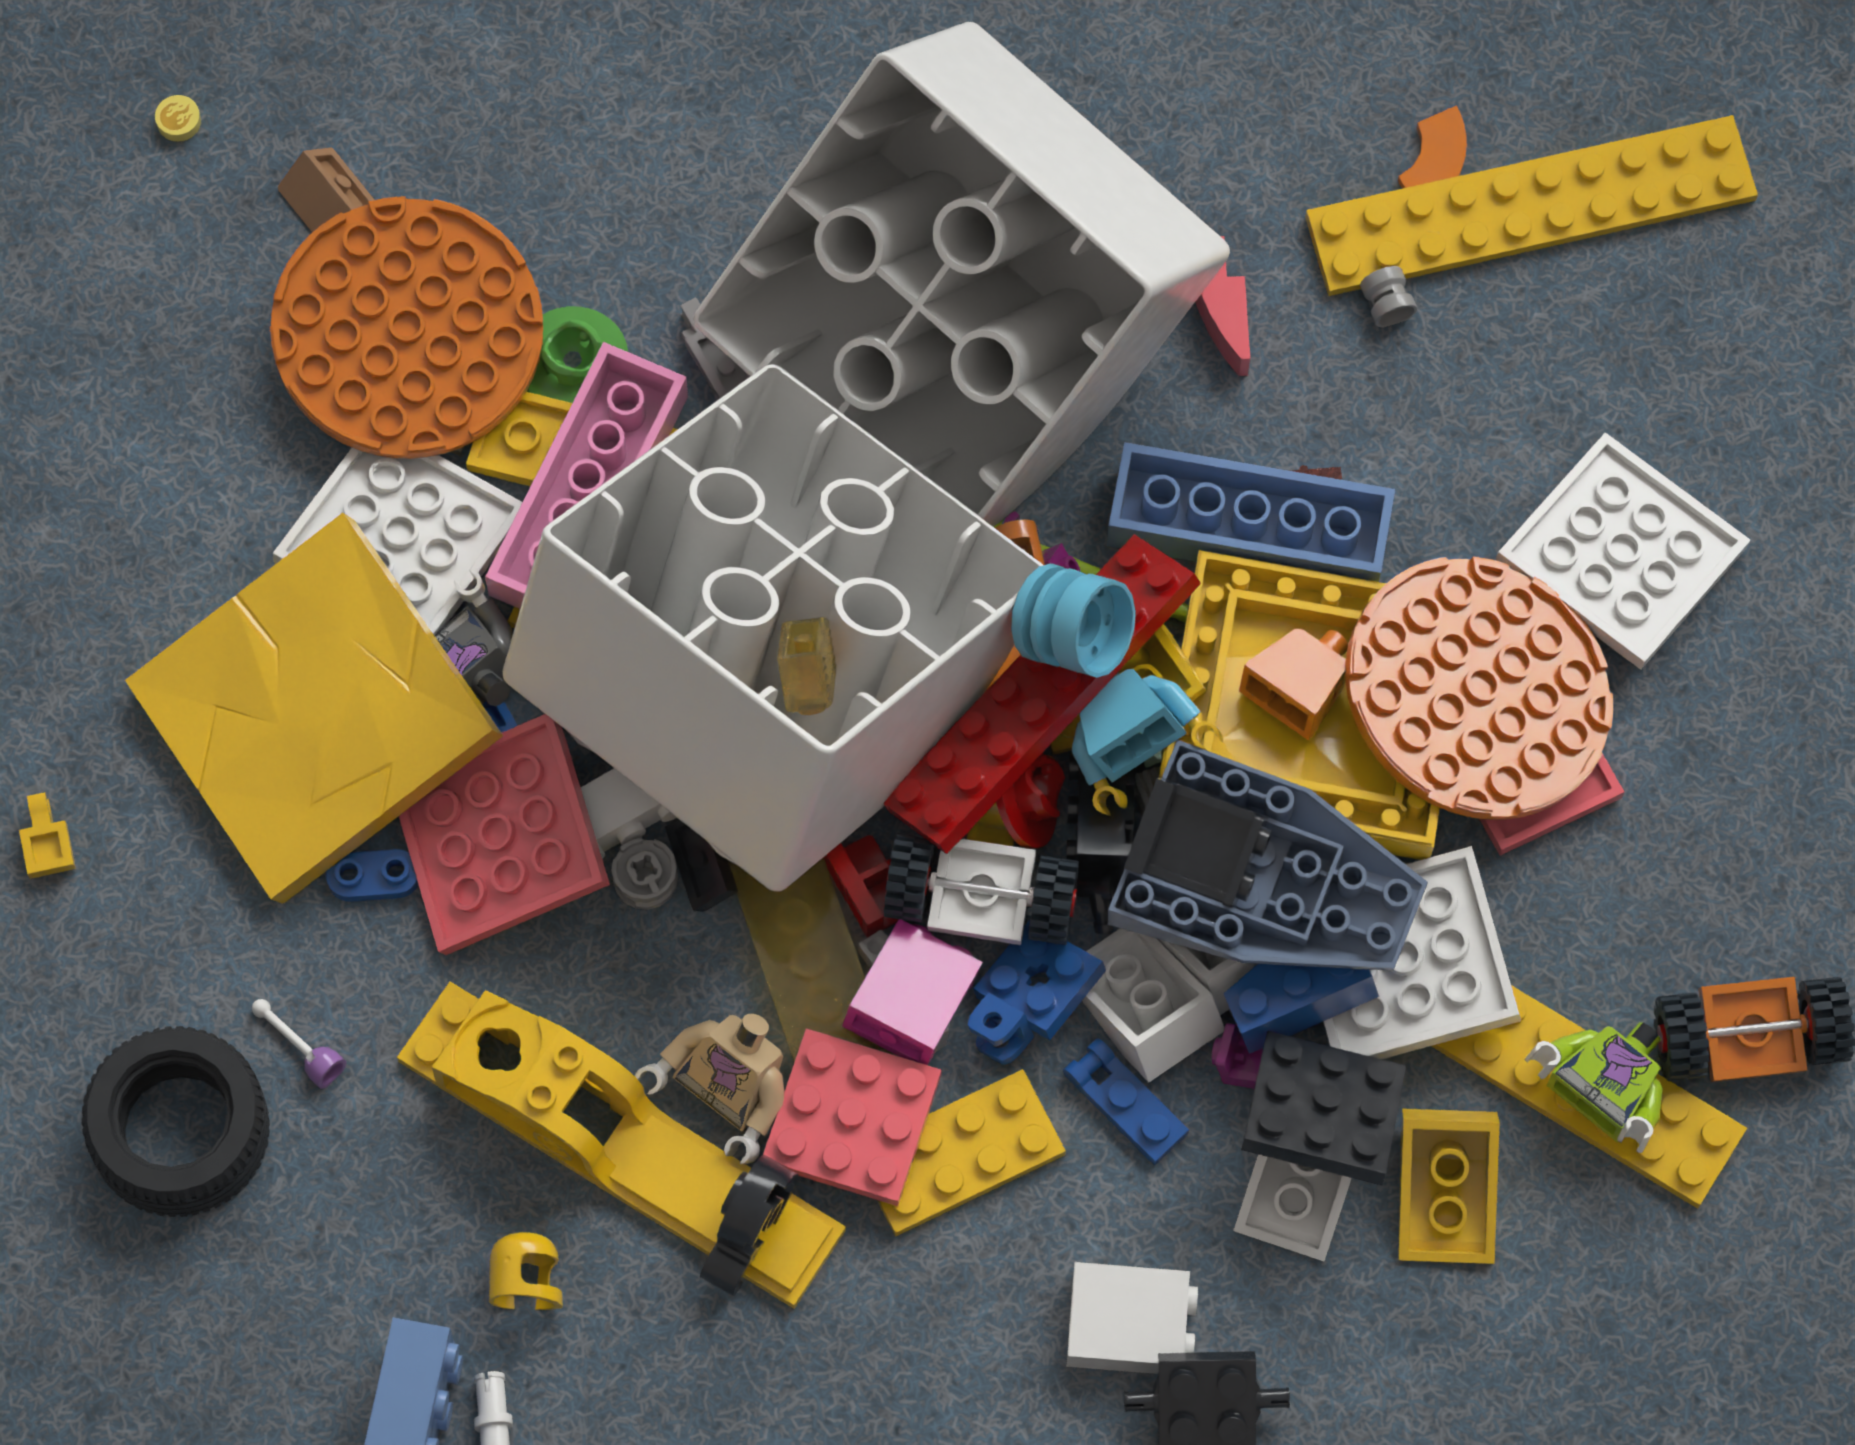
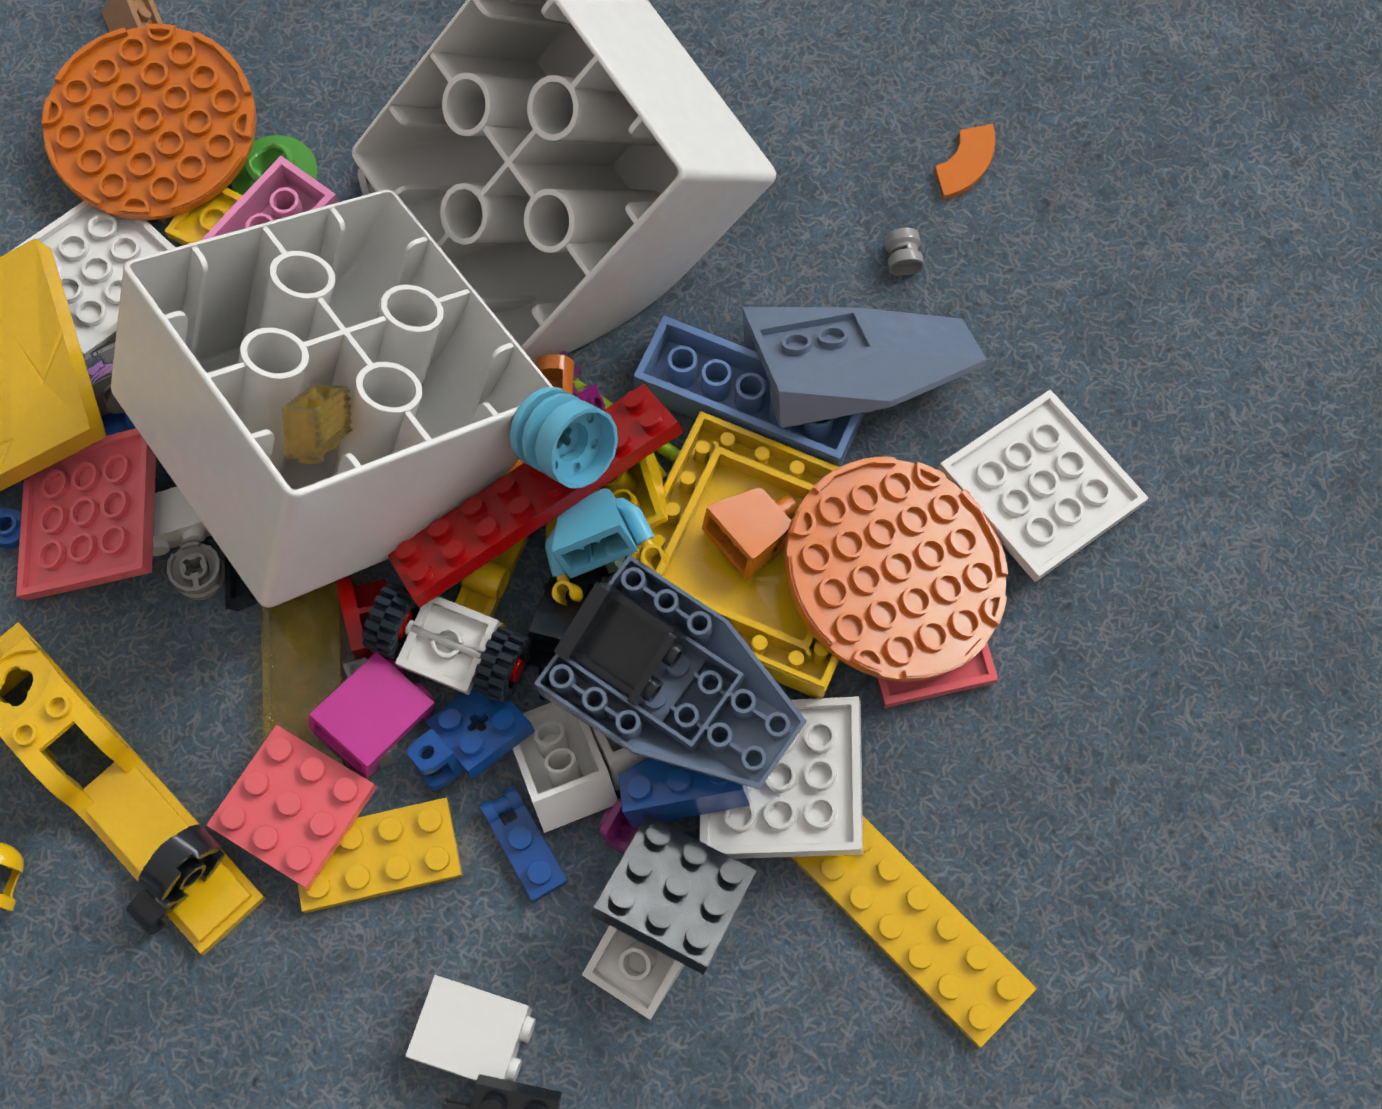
camera: 15 degrees right, 0 degrees up
tan torso [635,1014,784,1164] -> none
red piece [996,753,1065,849] -> none
coral slope [1195,236,1250,376] -> none
yellow plate [1305,115,1758,296] -> none
yellow slope [1398,1109,1500,1264] -> none
torso [1524,1022,1663,1153] -> none
plate [1654,977,1855,1082] -> none
none -> sand blue wedge [742,307,987,428]

